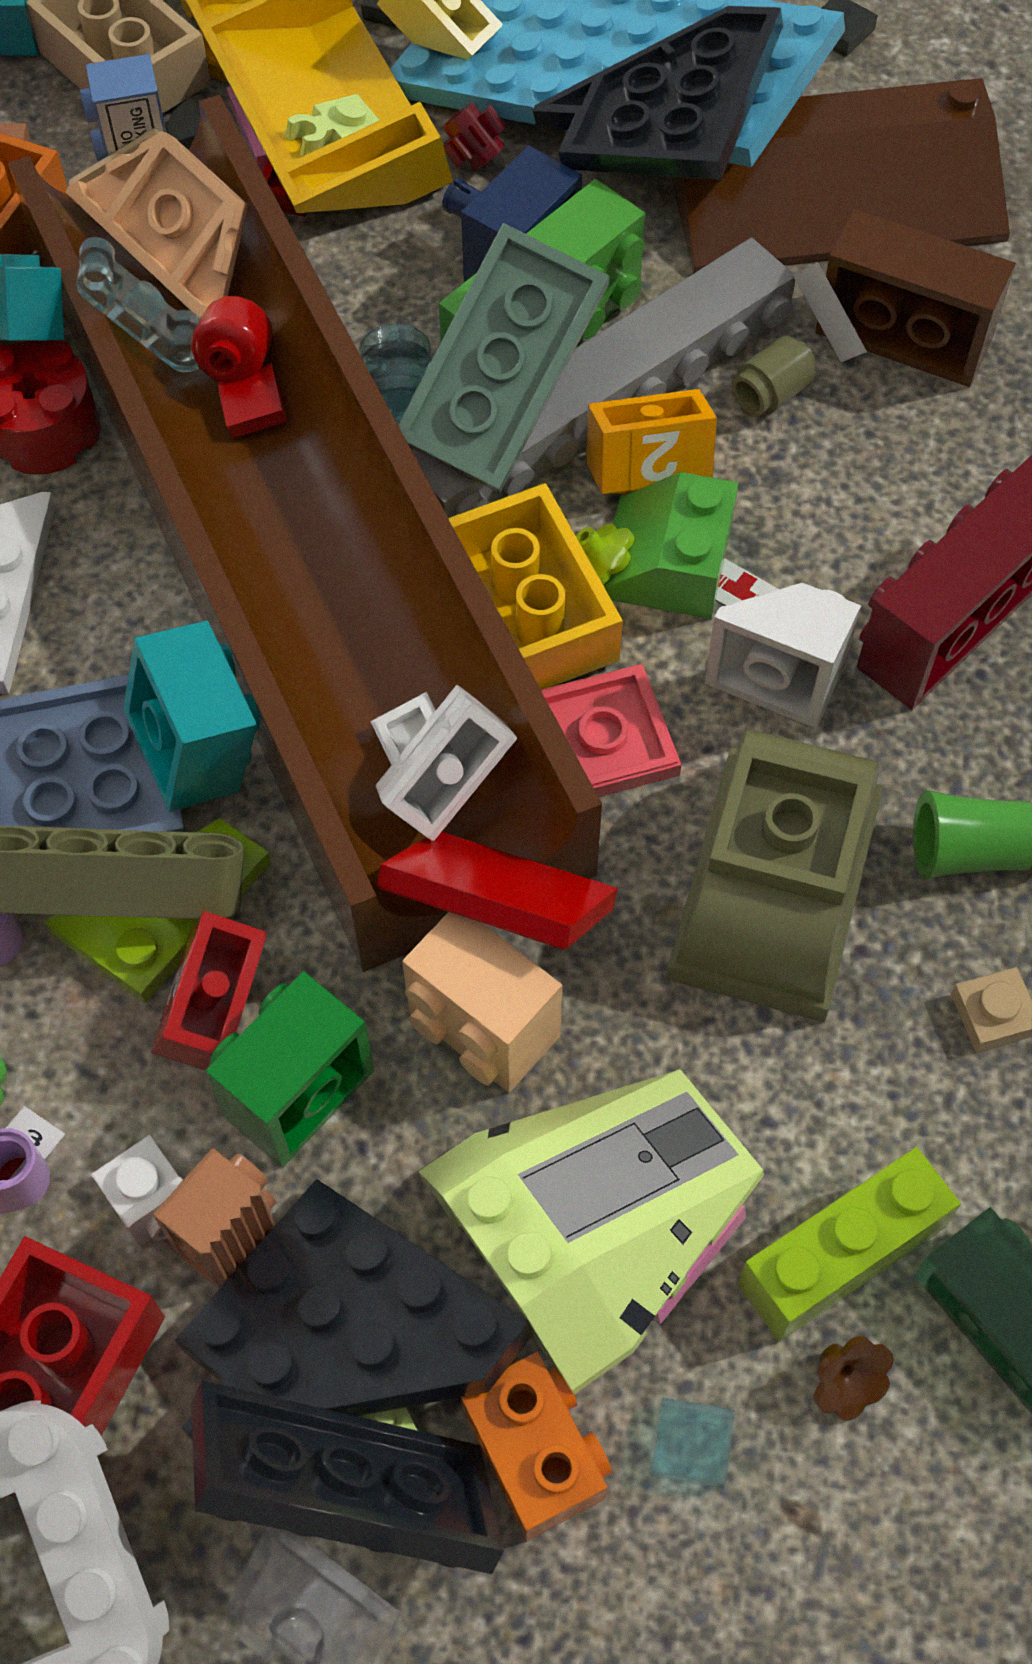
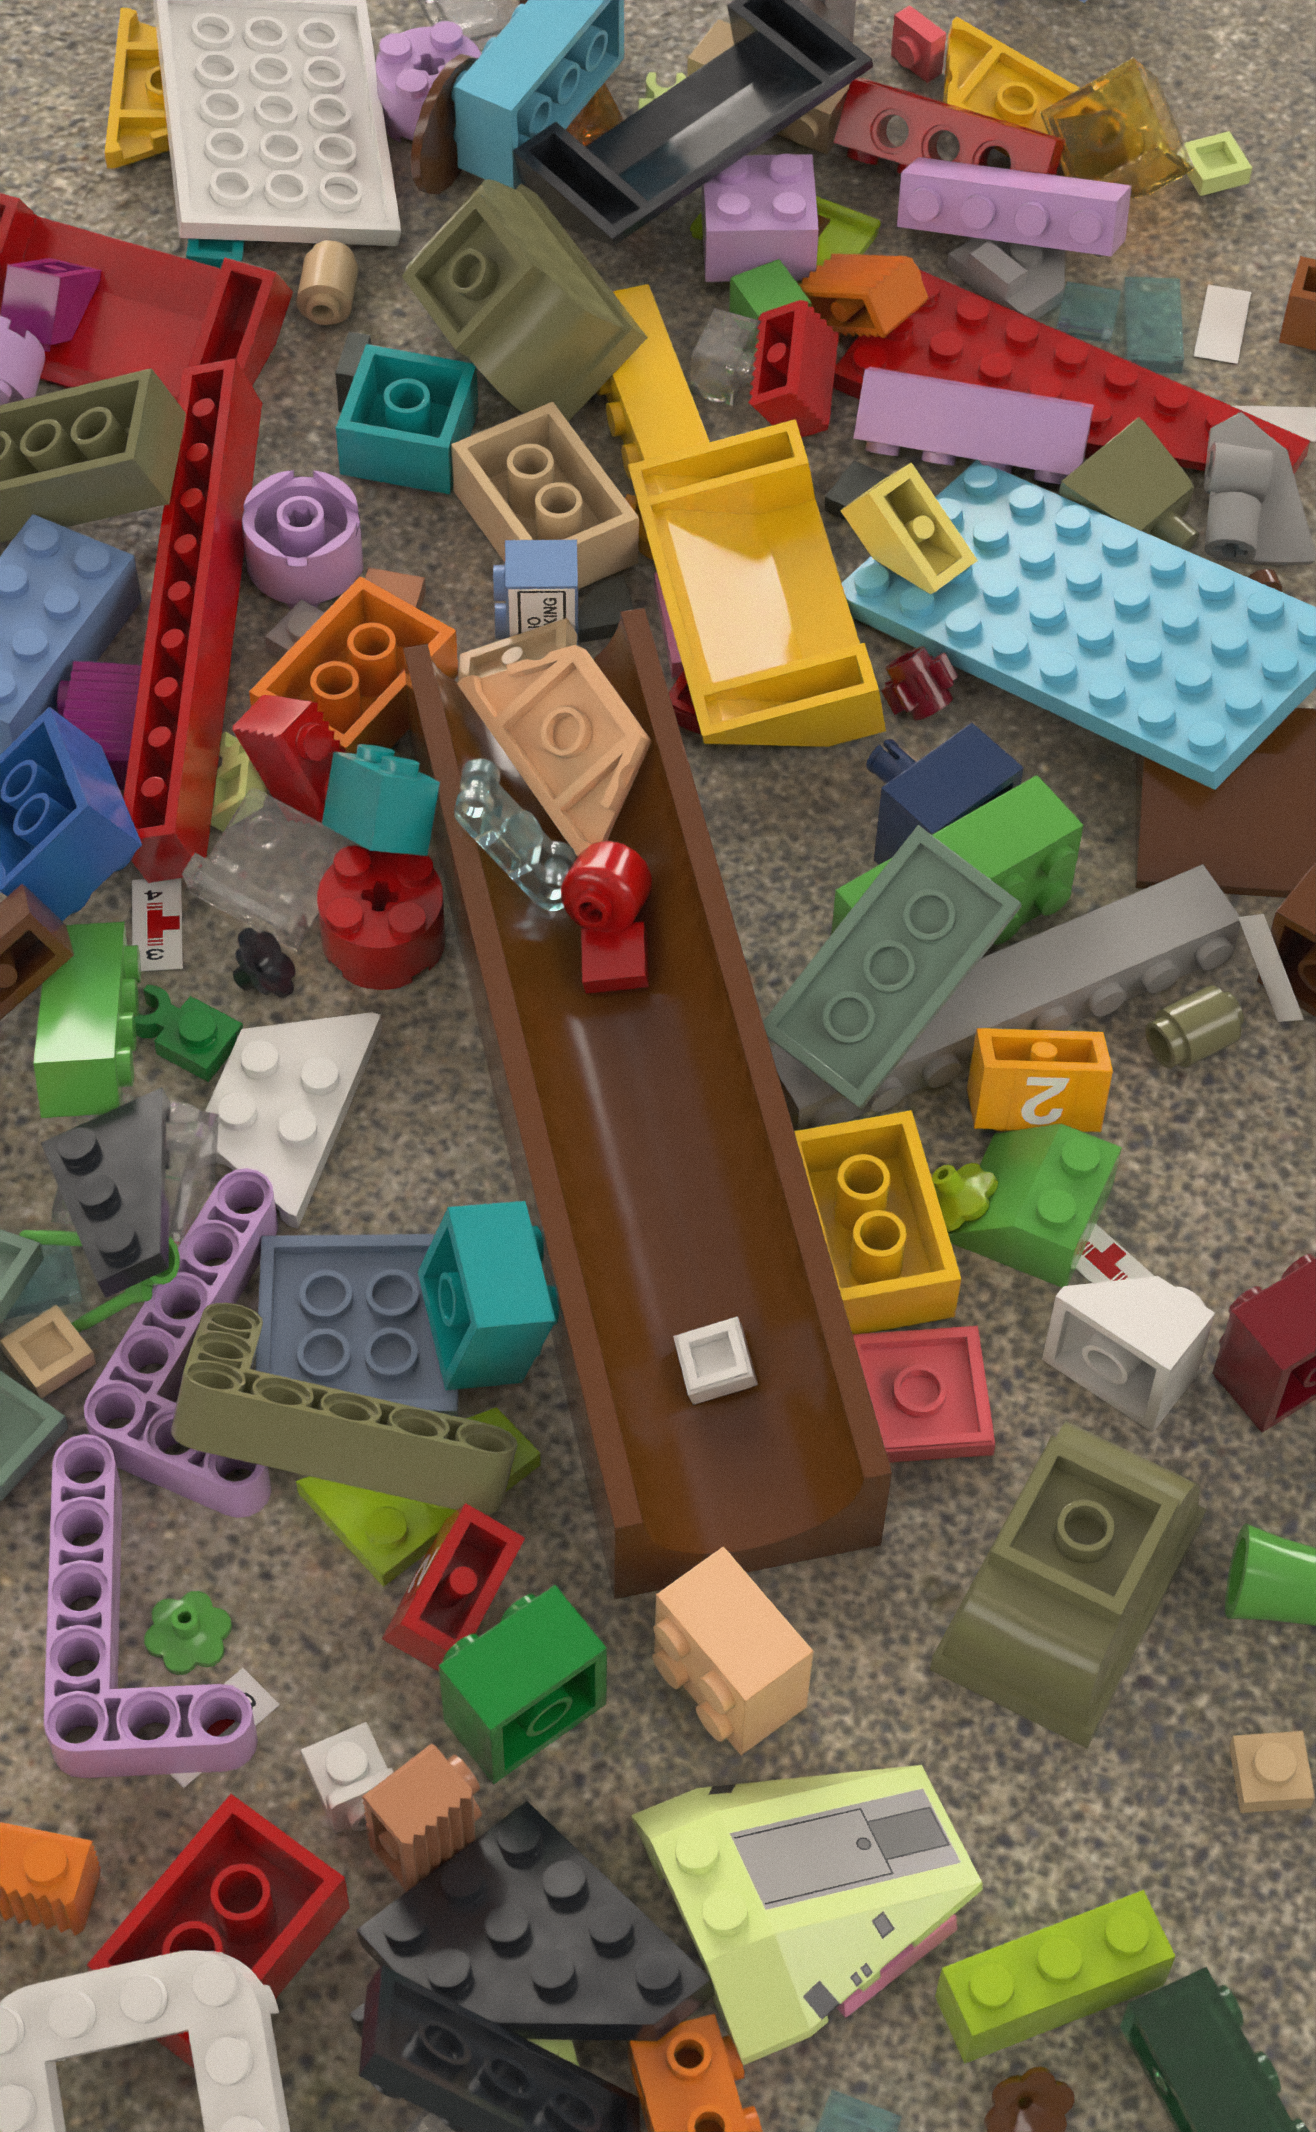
camera: 10 degrees right, 5 degrees down
yellowish green plate [285,94,380,157] -> none
clear light blue wheel [359,324,432,424] -> none
white brick [375,685,517,841] -> none
red tile [377,832,618,950] -> none
black wing [532,6,783,180] -> none

